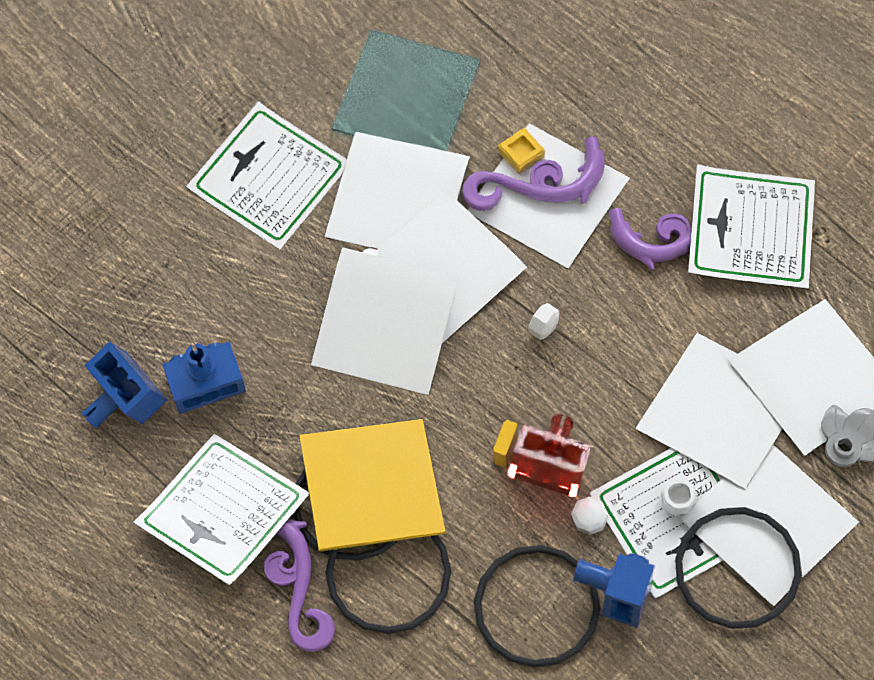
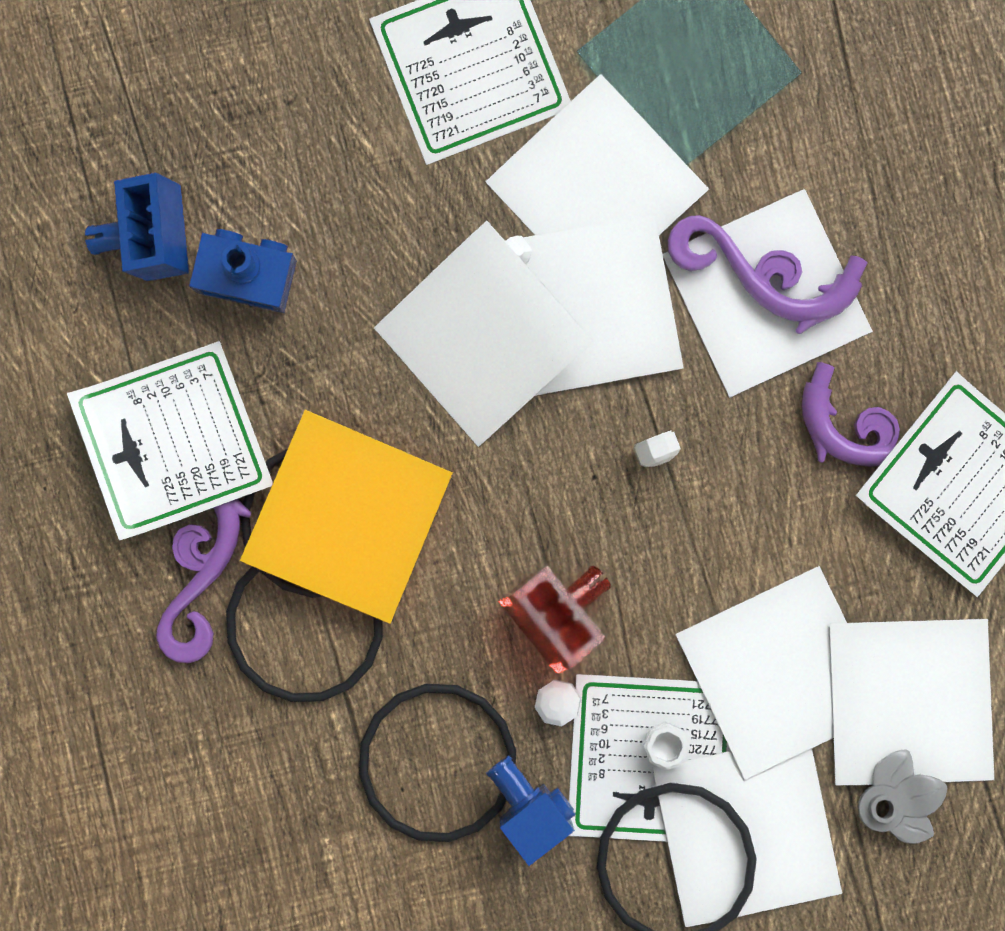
camera: 25 degrees right, 20 degrees up
yellow tile [493,420,518,468] -> none
yellow tile [498,128,545,174] -> none

